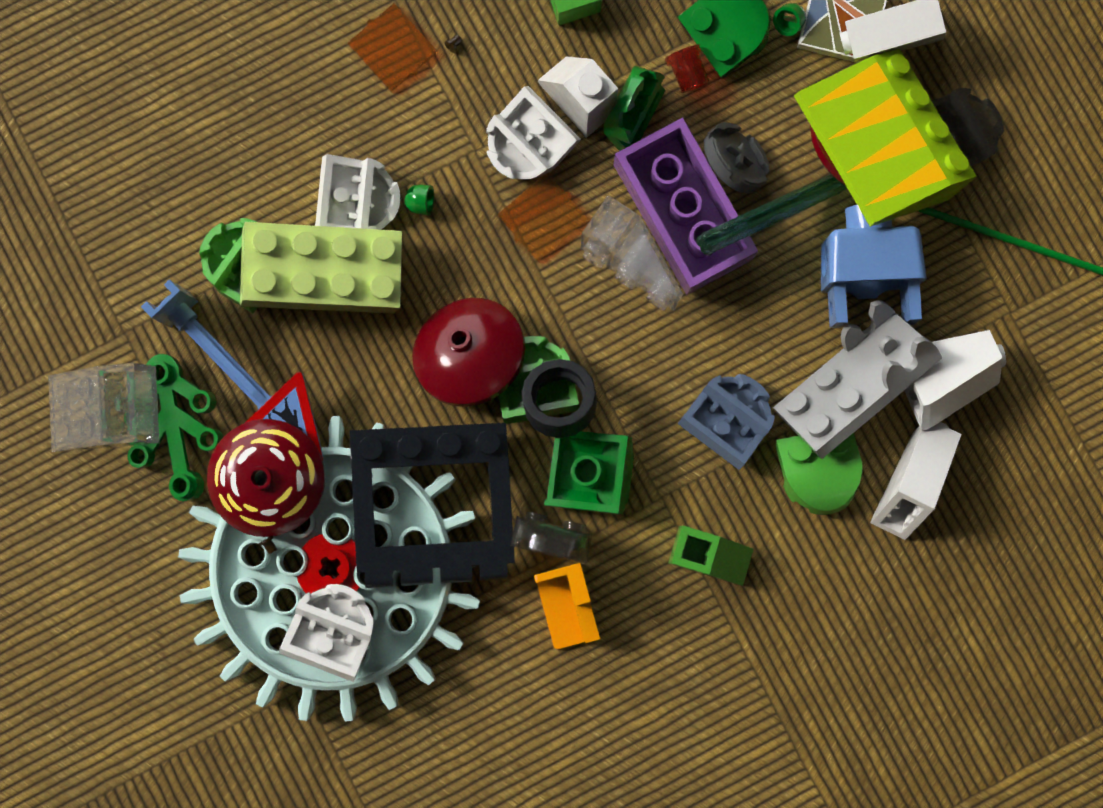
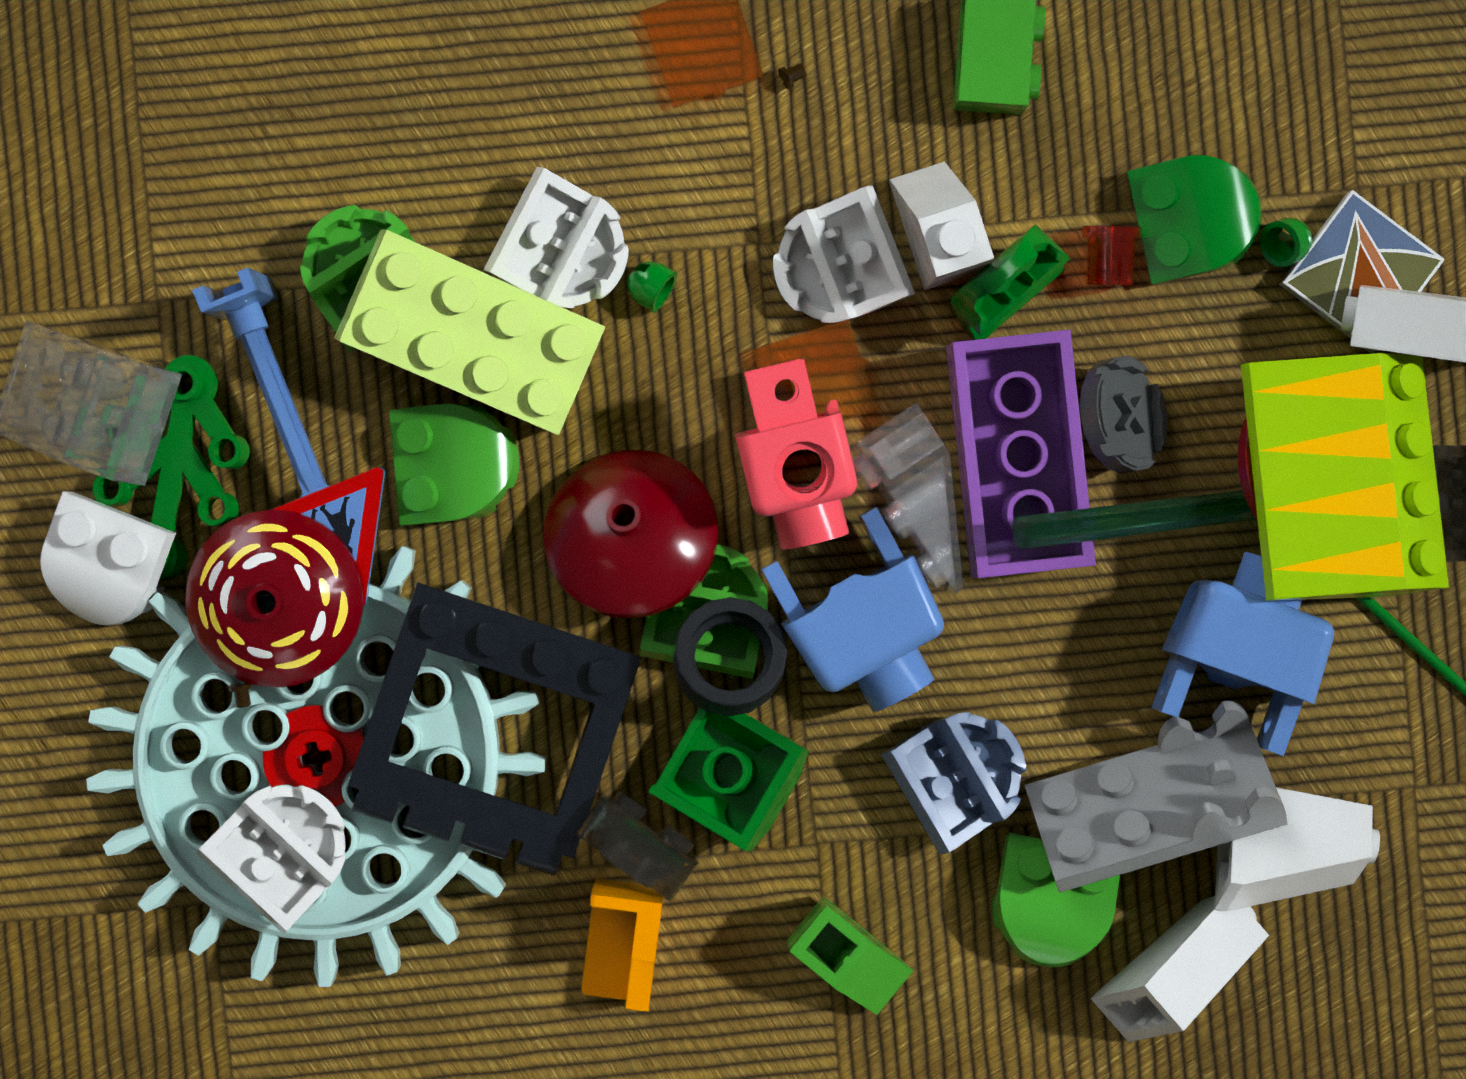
camera: 25 degrees right, 5 degrees up
none -> white slope [40,491,176,625]
none -> bright green slope [389,404,519,526]
none -> coral piece [735,359,857,550]
none -> medium blue piece [761,507,944,712]

